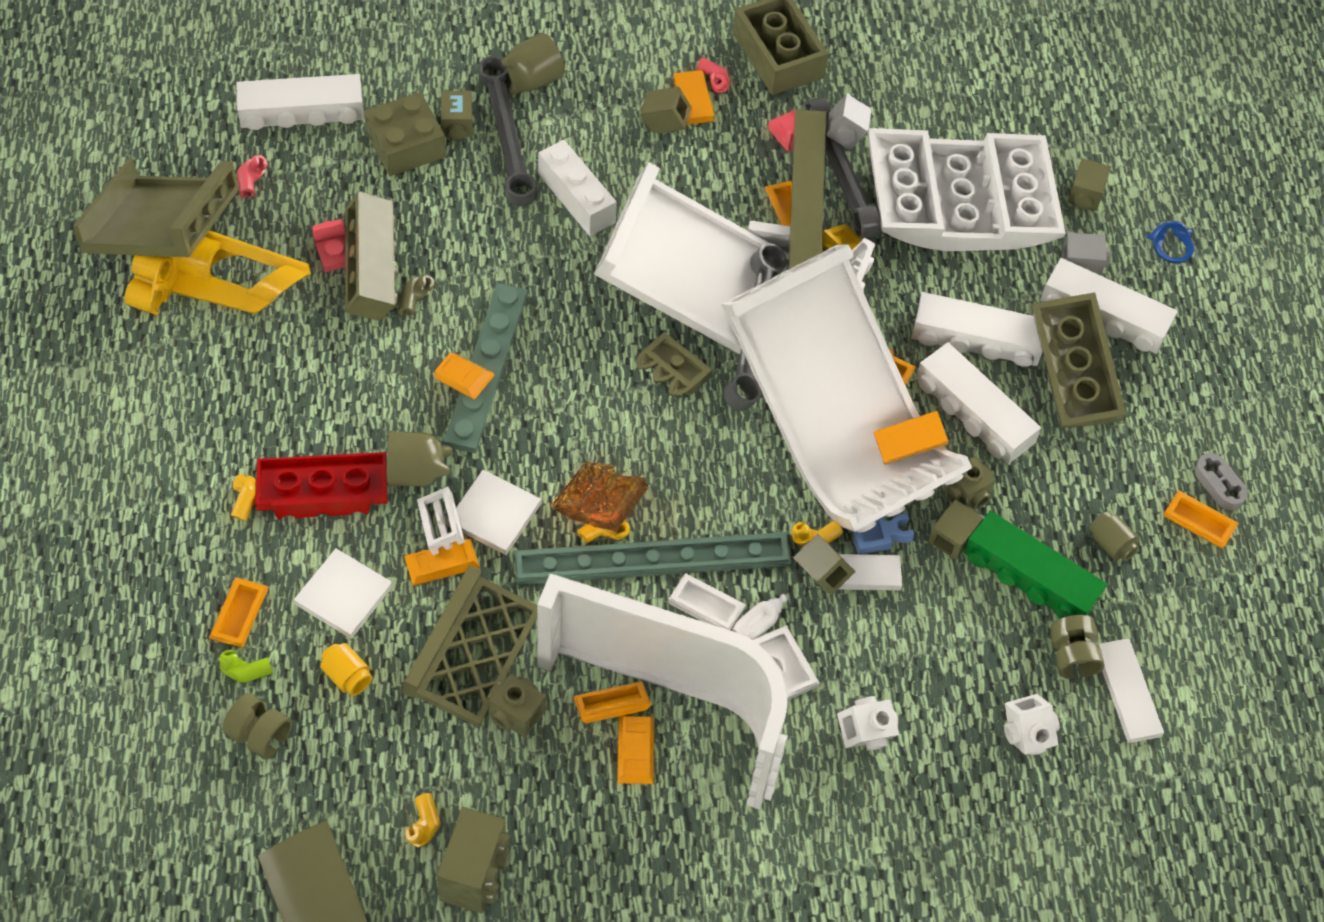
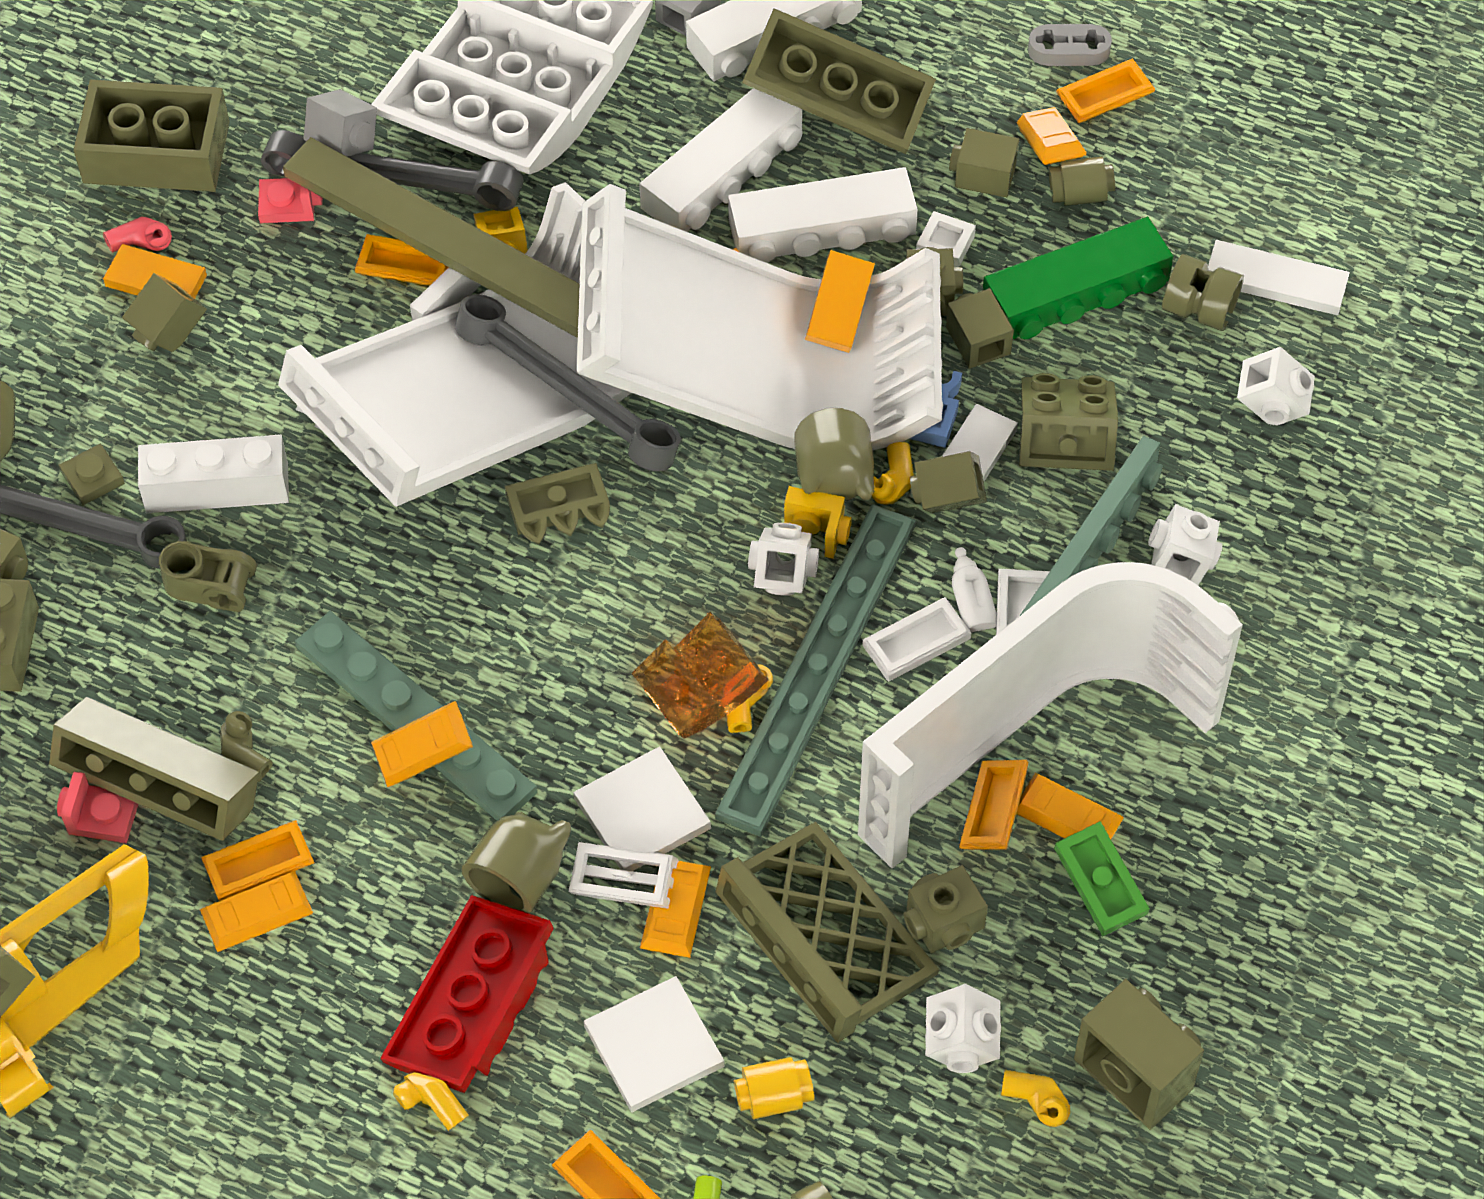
camera: 55 degrees left, 0 degrees up
none -> olive plate [59,443,125,505]
none -> olive piece [159,541,257,612]
none -> light orange tile [200,871,313,952]
none -> light orange tile [201,820,314,901]
none -> white brick [748,523,819,595]
none -> yellow bracket [784,486,852,559]
none -> olive piece [794,408,875,502]
none -> white plate [916,211,976,267]
none -> white brick [925,984,1001,1073]
none -> olive brick [949,128,1019,198]
none -> light orange tile [1017,107,1086,165]
none -> olive bracket [1019,373,1118,471]
none -> sand green plate [1020,436,1163,616]
none -> bright green plate [1054,821,1150,936]

